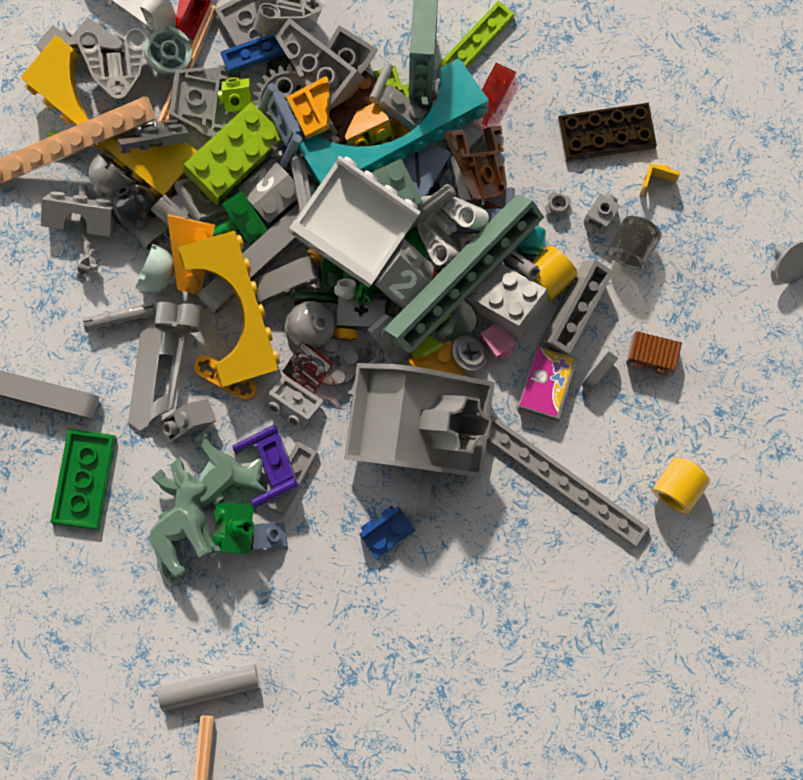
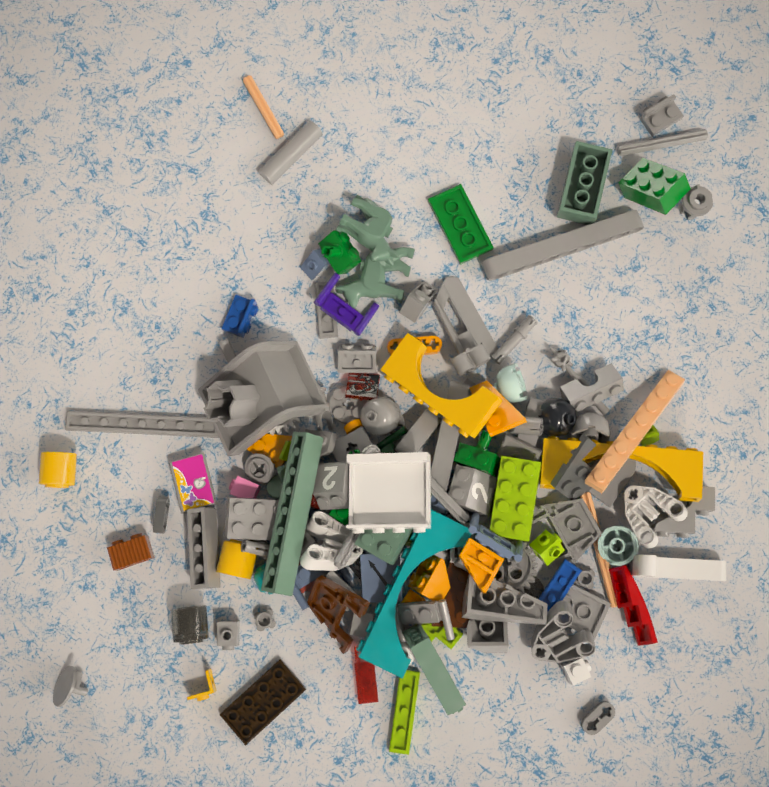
camera: 145 degrees right, 0 degrees up
none -> light grey plate [574,568,595,589]

